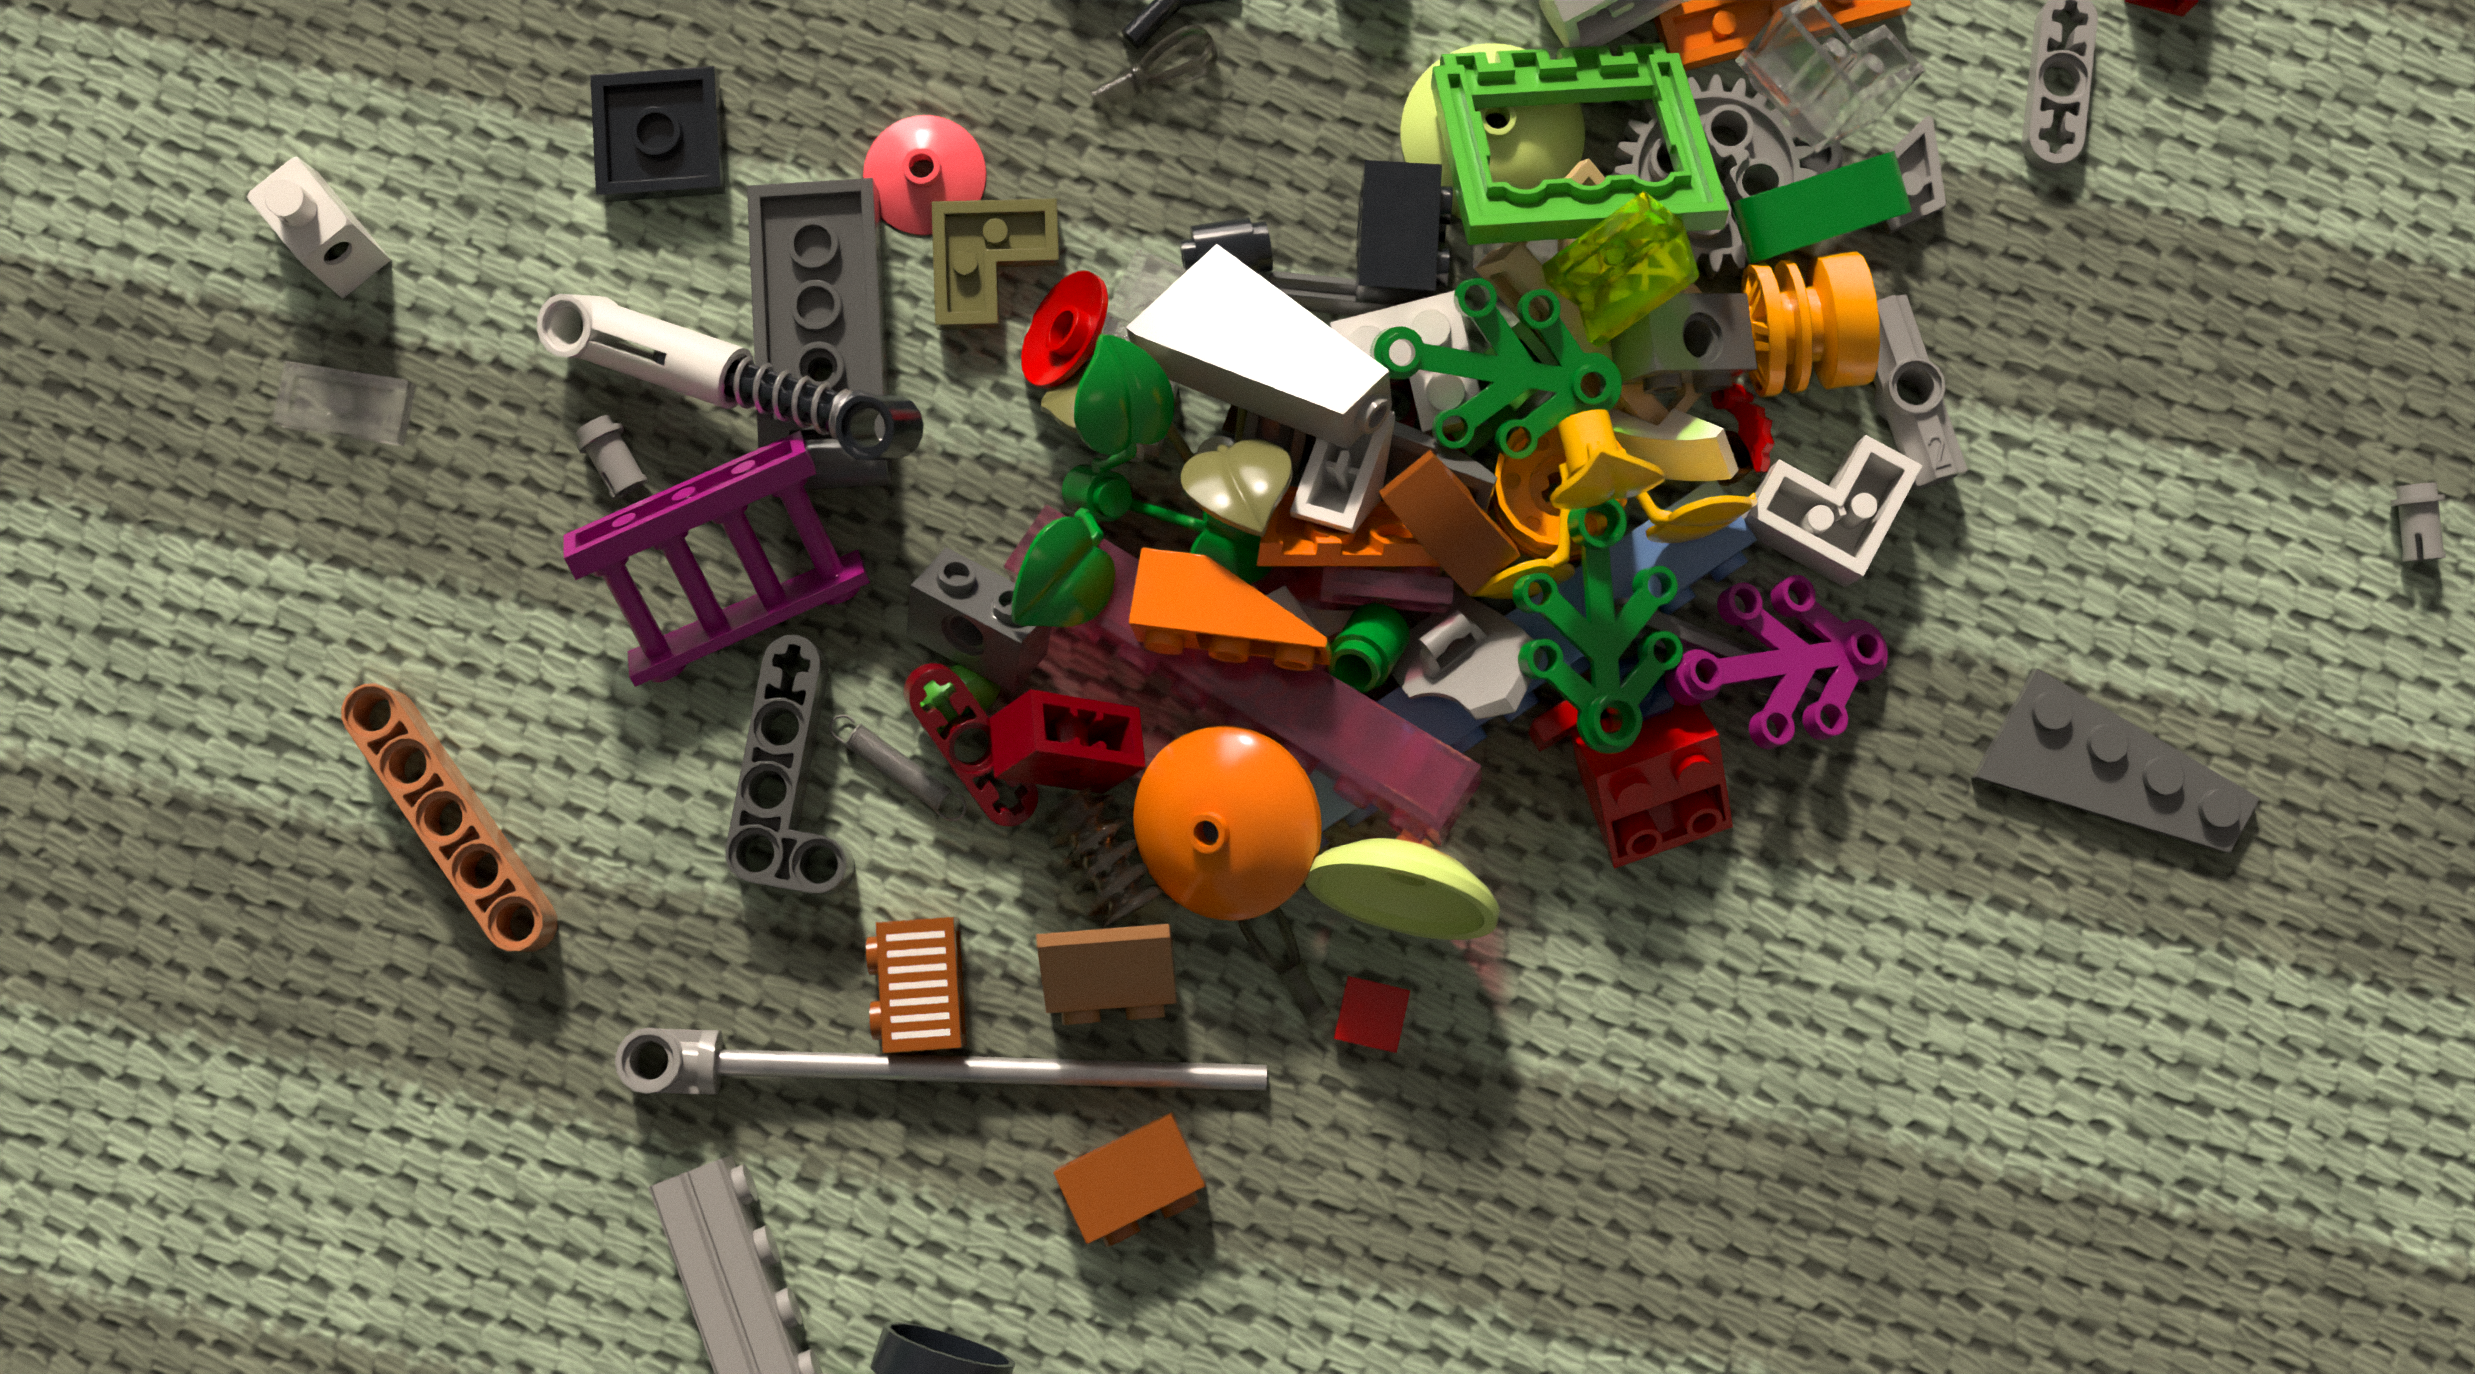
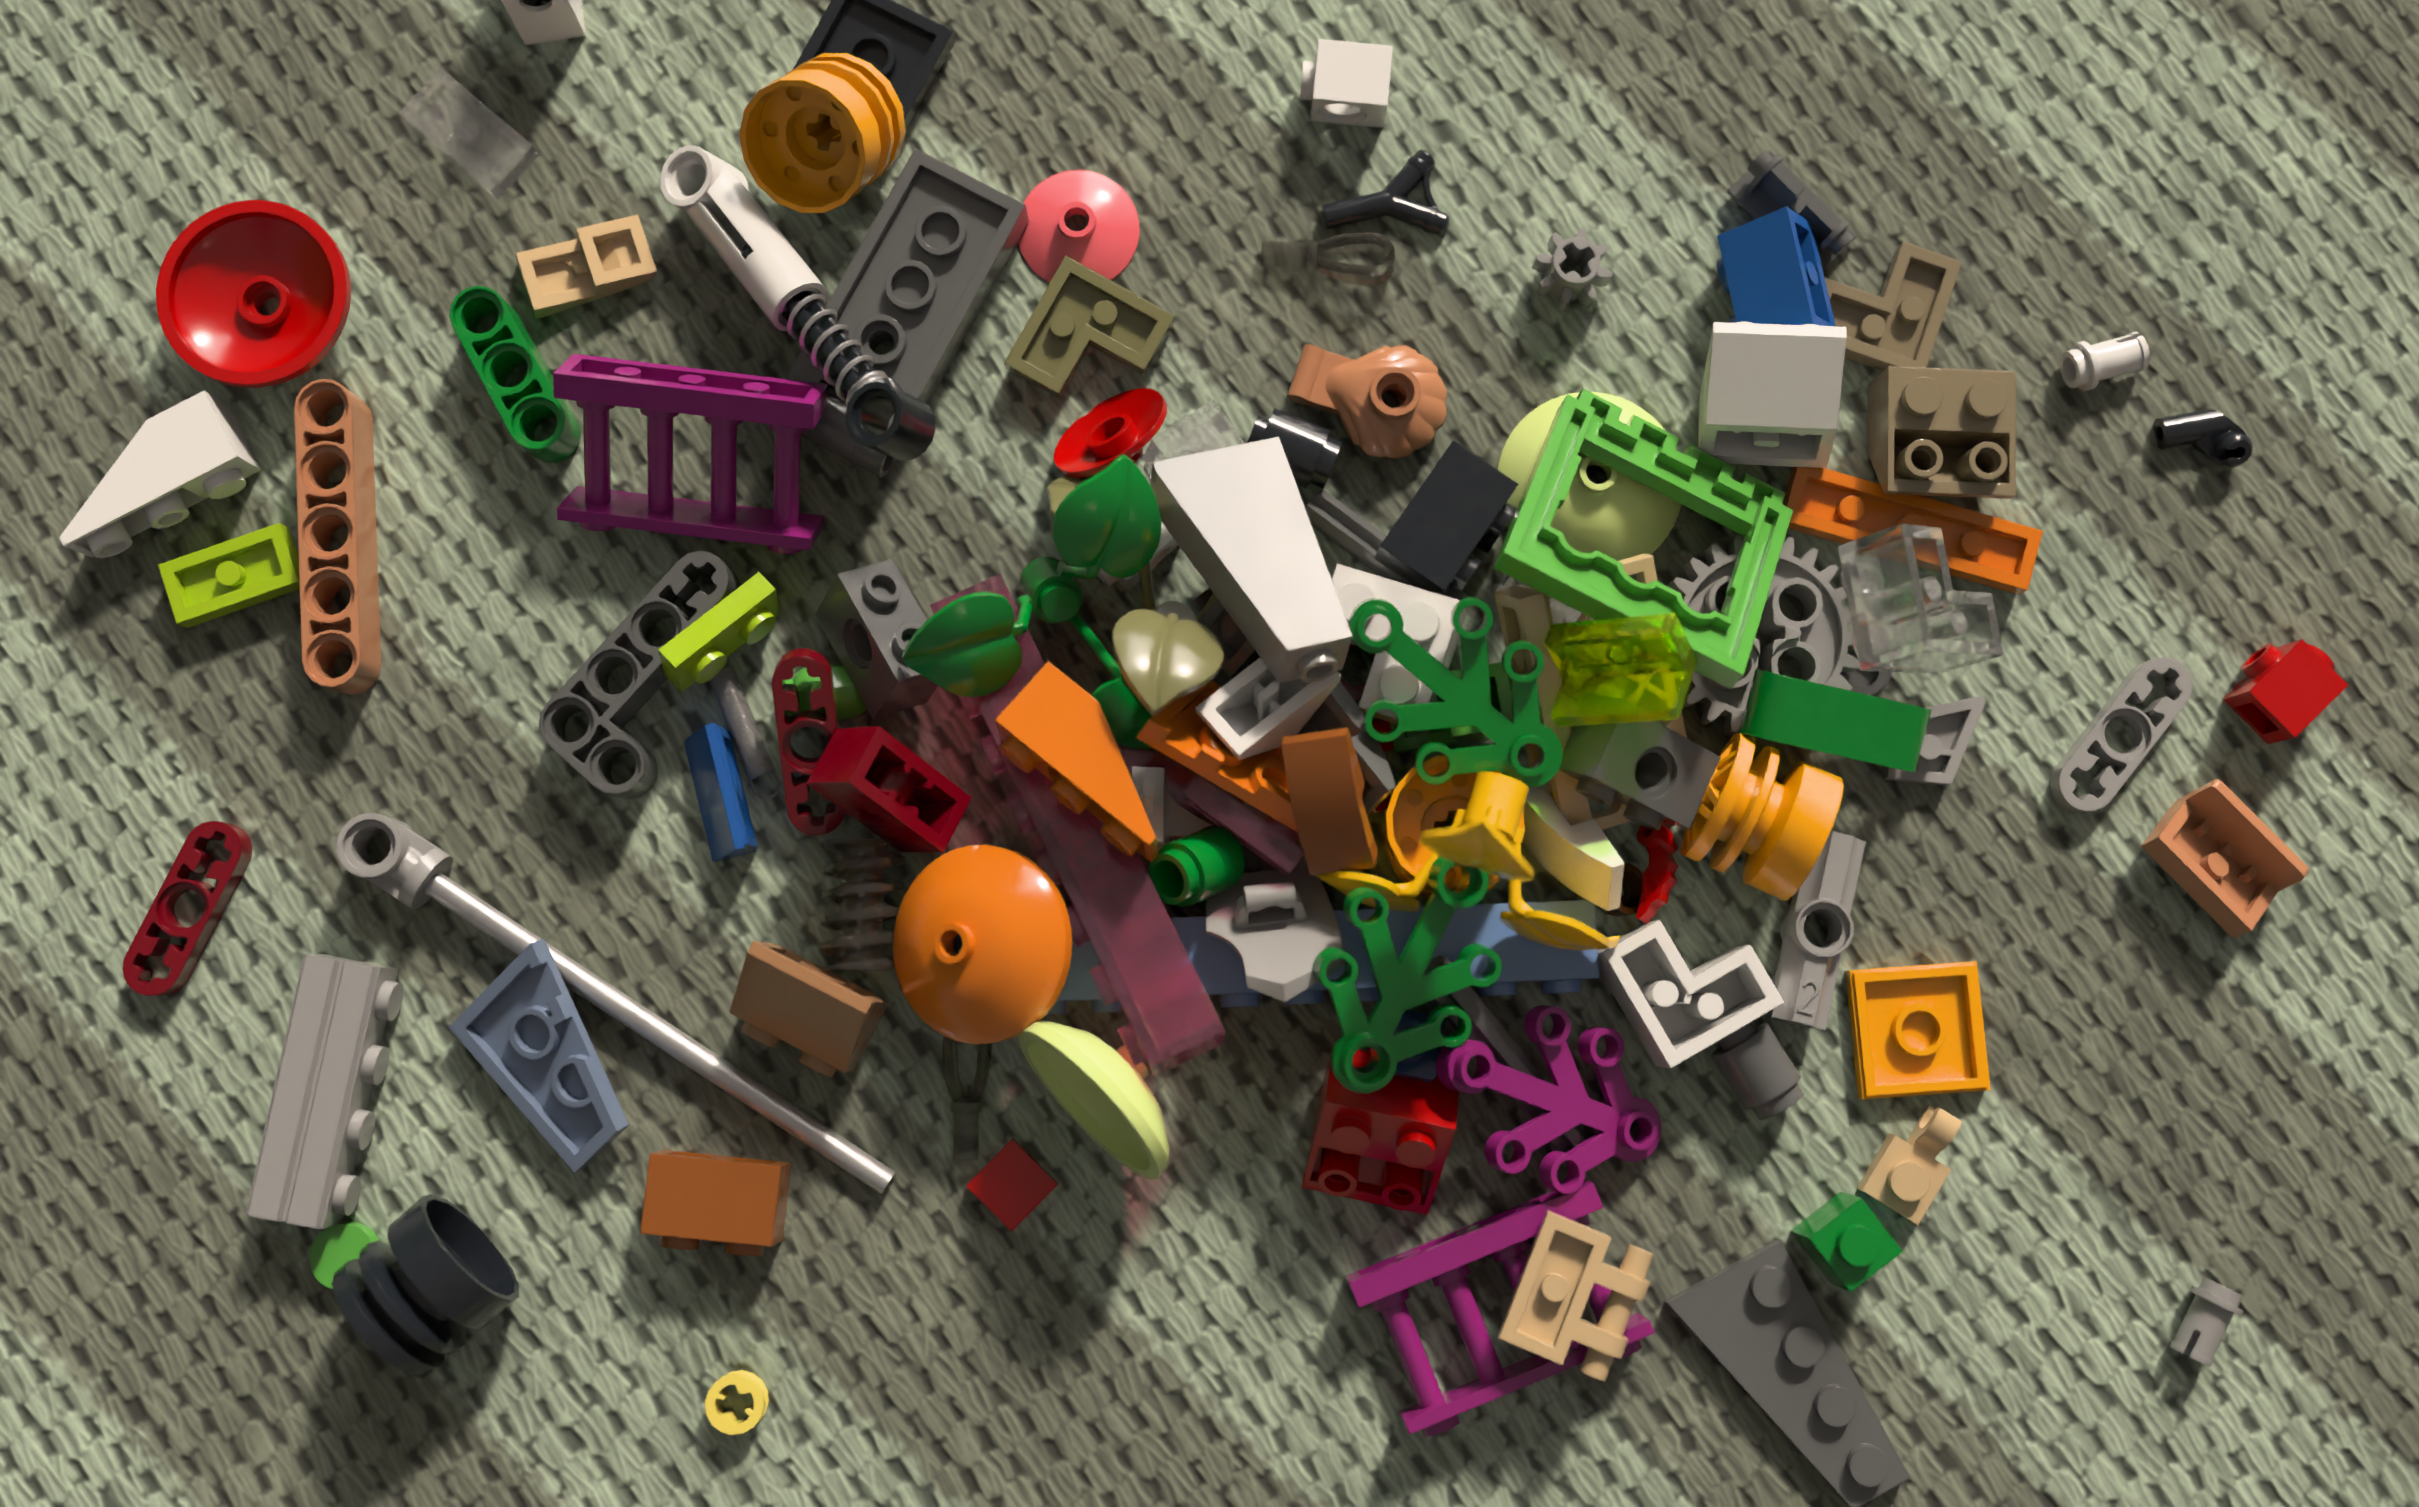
camera: 30 degrees right, 0 degrees up
light grey pin [576,415,648,500] -> none
dark orange brick [866,917,967,1053] -> none
red tile [1528,700,1578,752] -> none
none -> white slope [59,391,261,558]
none -> dark red beam [122,821,253,996]
none -> red dish [156,200,351,388]
none -> lime plate [158,523,300,628]
none -> sand blue wing [448,938,629,1173]
none -> green beam [449,286,581,463]
none -> tan slope [516,215,657,319]
none -> lime plate [658,572,779,693]
none -> blue slope [684,723,758,862]
none -> light yellow bush [705,1370,769,1435]
none -> light orange wheel [739,53,906,213]
none -> nougat animal [1287,344,1447,459]
none -> magenta fence [1345,1179,1655,1437]
none -> tan plate [1498,1210,1654,1381]
none -> dark grey brick [1711,1022,1804,1120]
none -> green brick [1791,1192,1903,1292]
none -> light orange tile [1845,961,1991,1100]
none -> tan plate [1857,1105,1962,1225]
none -> nougat bracket [2141,779,2309,939]

